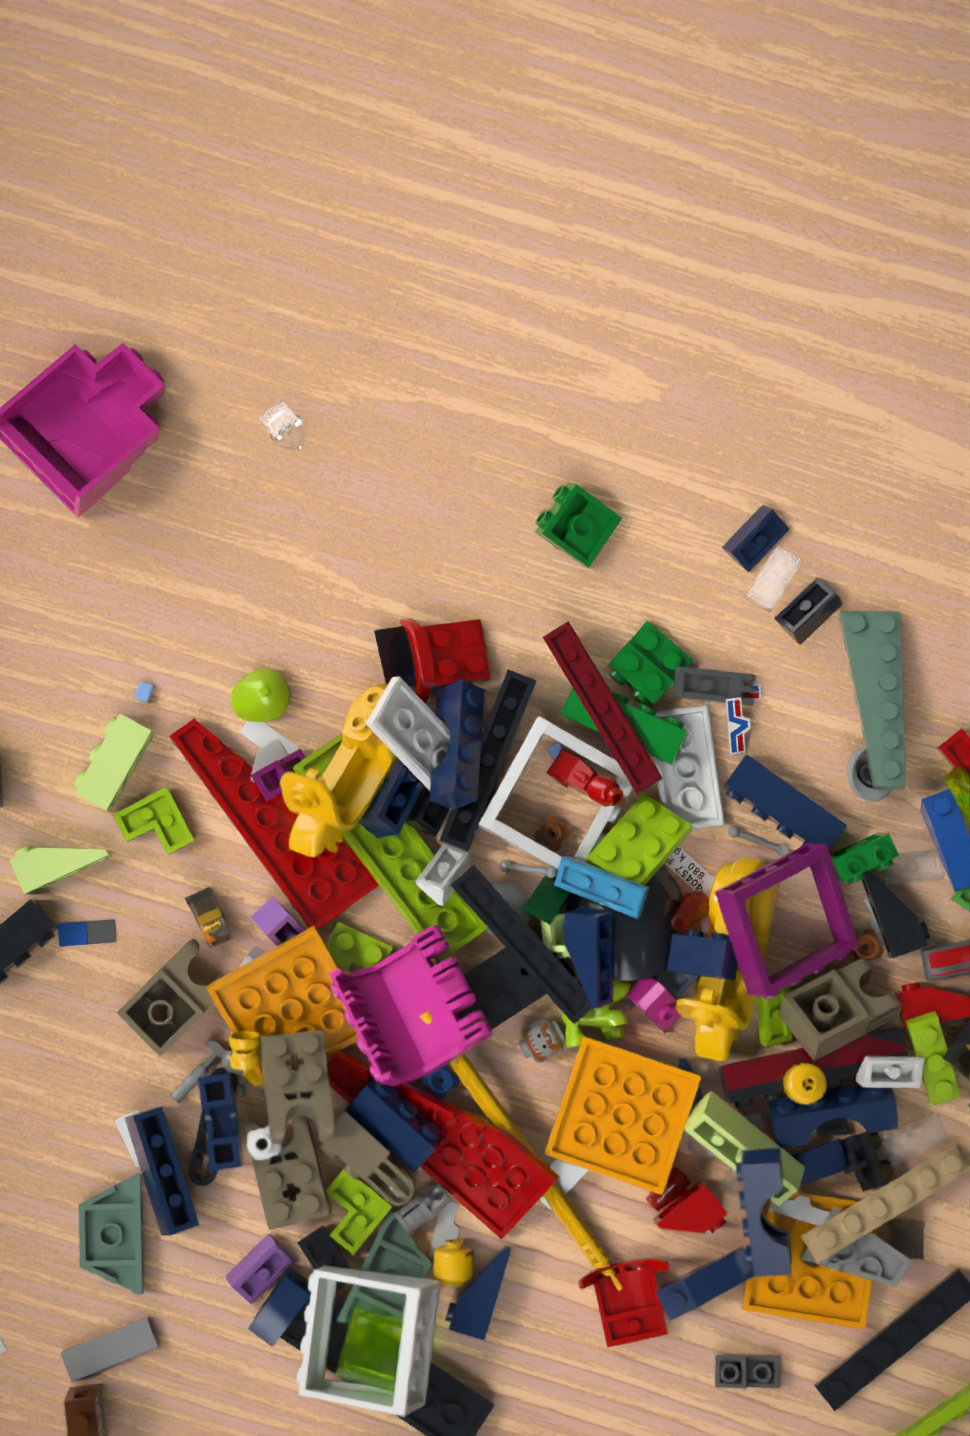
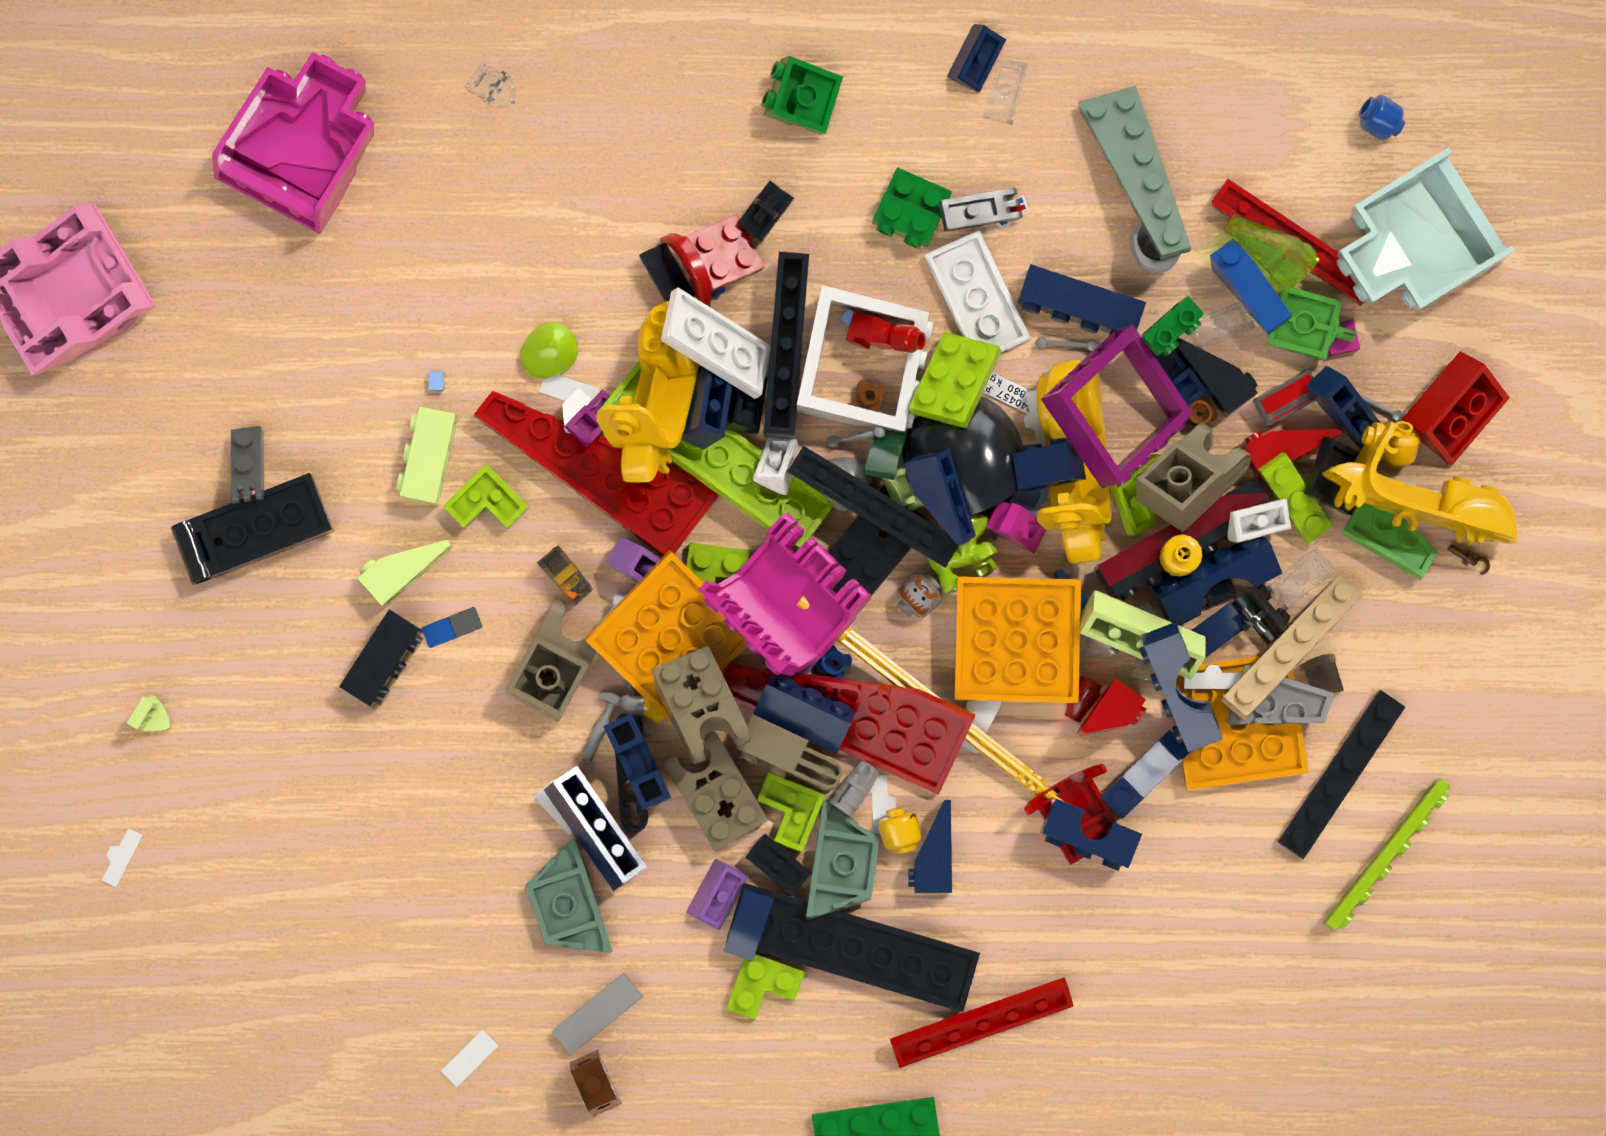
camera: 20 degrees left, 0 degrees up
yellow wheel [229,1031,261,1070] -> none
white brick [247,1125,282,1161] -> none
white windscreen [297,1266,440,1416] -> none
clear neon green slope [335,1308,404,1393] -> none
dark blue arch [429,679,485,810] -> none
dark red tile [543,621,664,795] -> none
dark azure tile [554,855,649,919] -> none
green brick [560,688,689,766] -> none
clear red cone [671,891,710,932] -> none
dark grey slope [715,1355,781,1389] -> none
sticker [726,697,751,755] -> none
black slope [774,577,842,644] -> none
none -> lime plate [726,954,805,1020]
none -> black hips [737,180,794,243]
none -> dark blue arch [1039,798,1142,871]
none -> dark blue slope [1155,350,1208,406]

